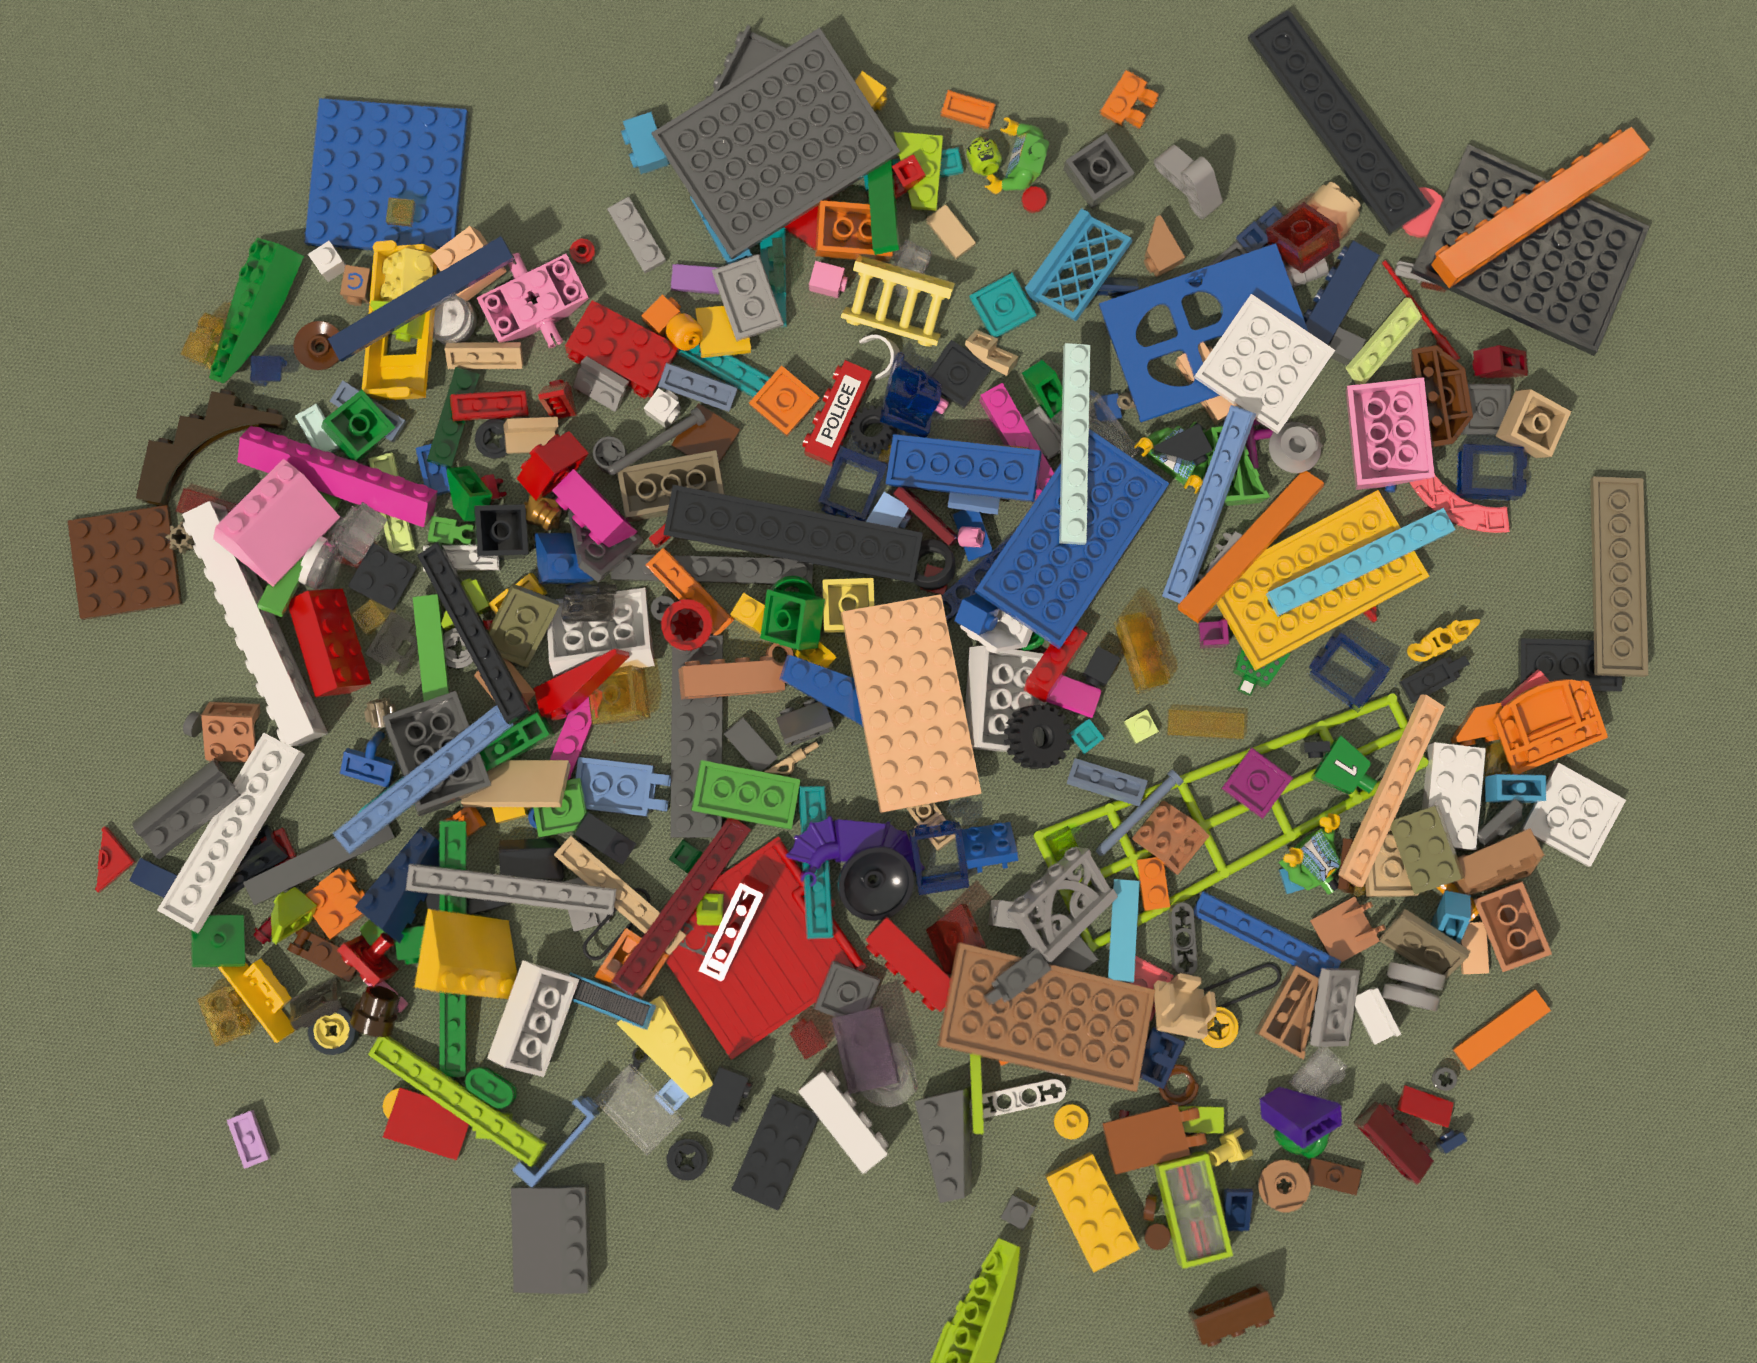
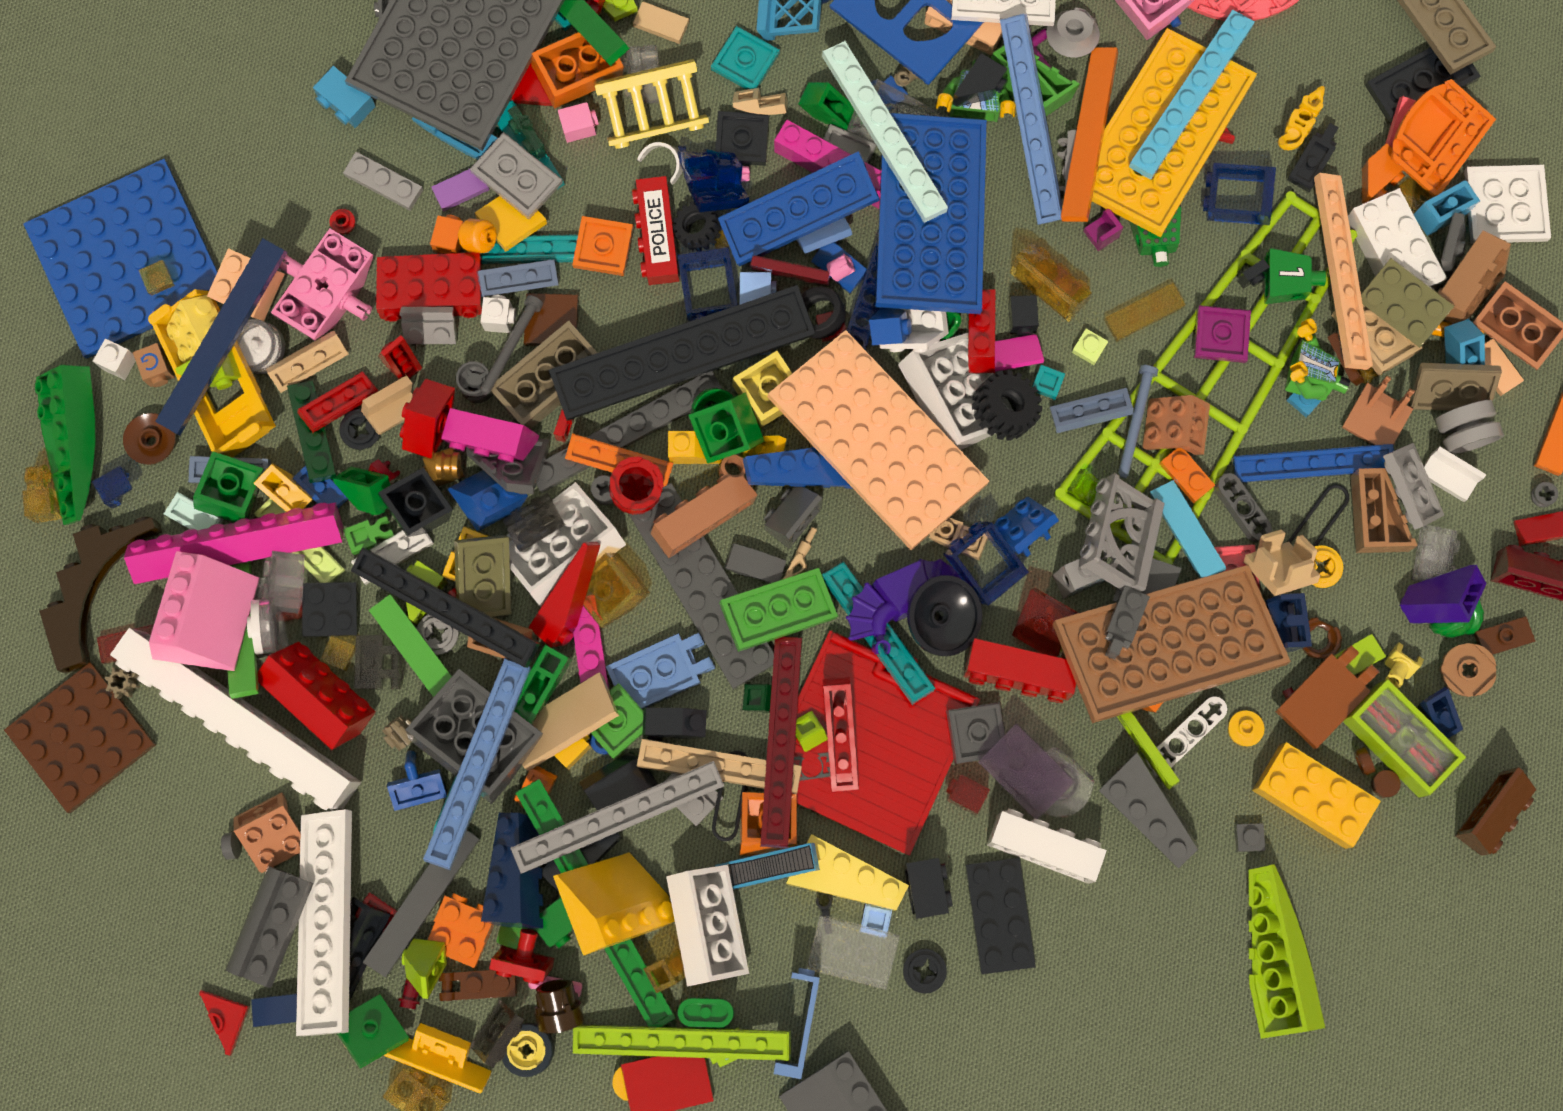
camera: 30 degrees left, 5 degrees down
none -> yellow slope [254,464,312,512]
none -> clear yellow brick [644,948,685,993]

